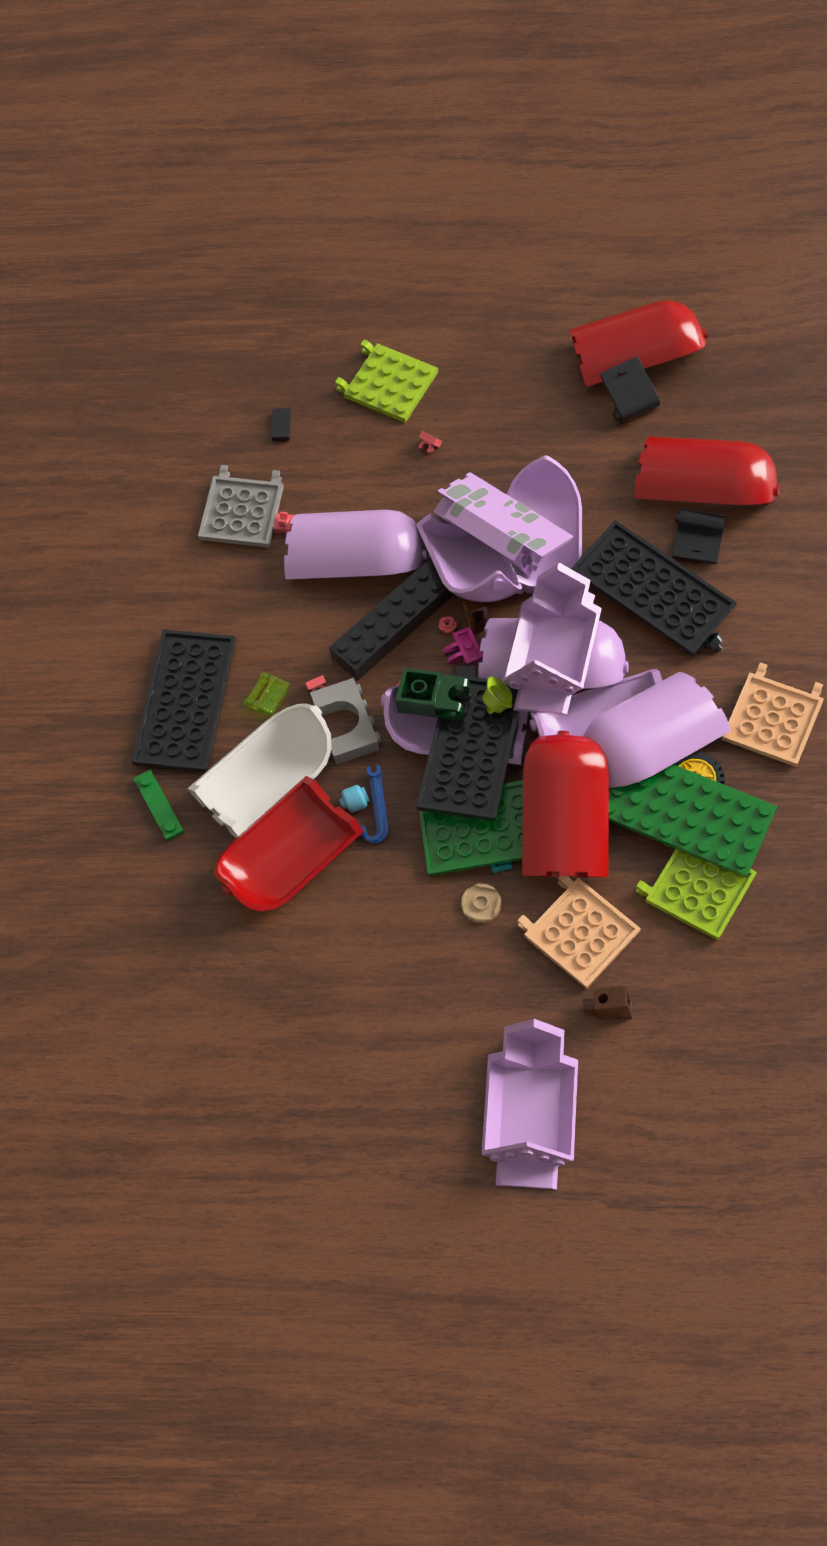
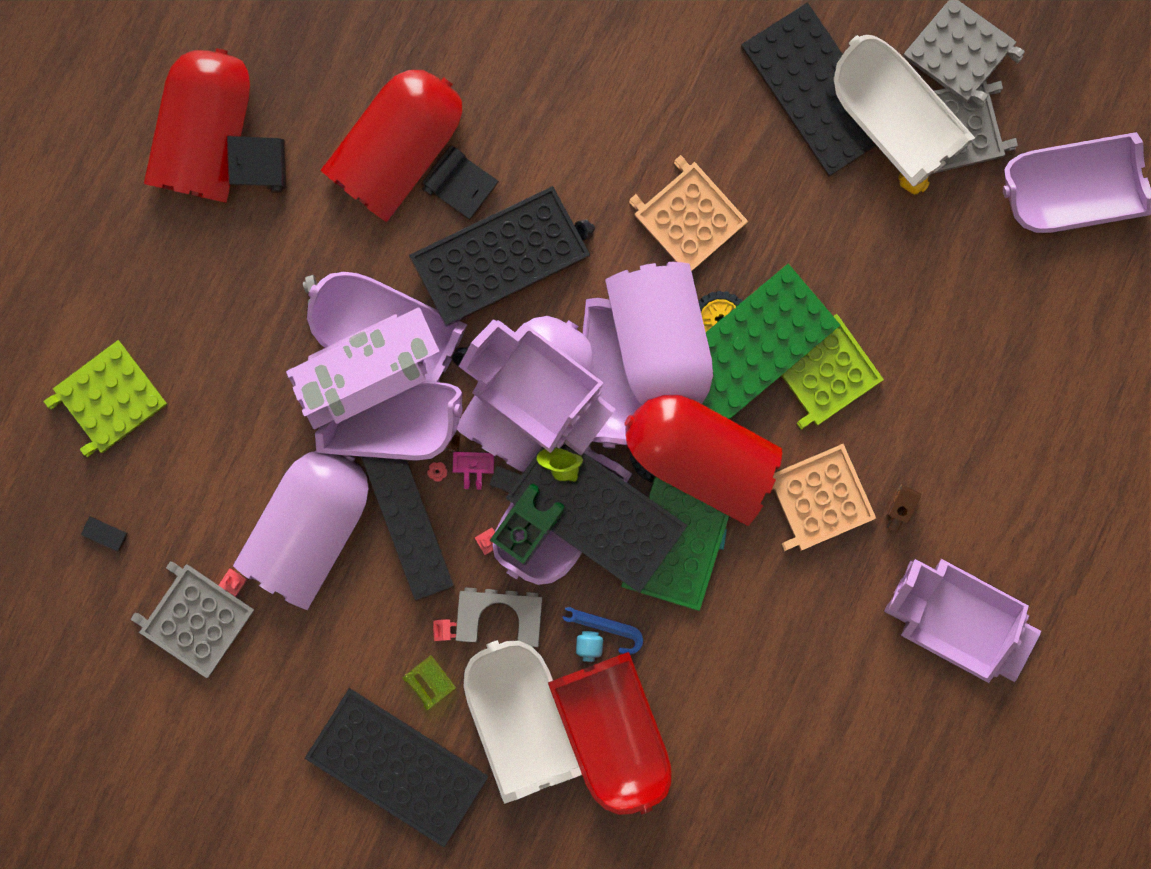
camera: 75 degrees left, 20 degrees up
green plate [133,770,184,842] -> none
coral tile [419,431,442,453] -> none
tan tile [461,883,501,923] -> none

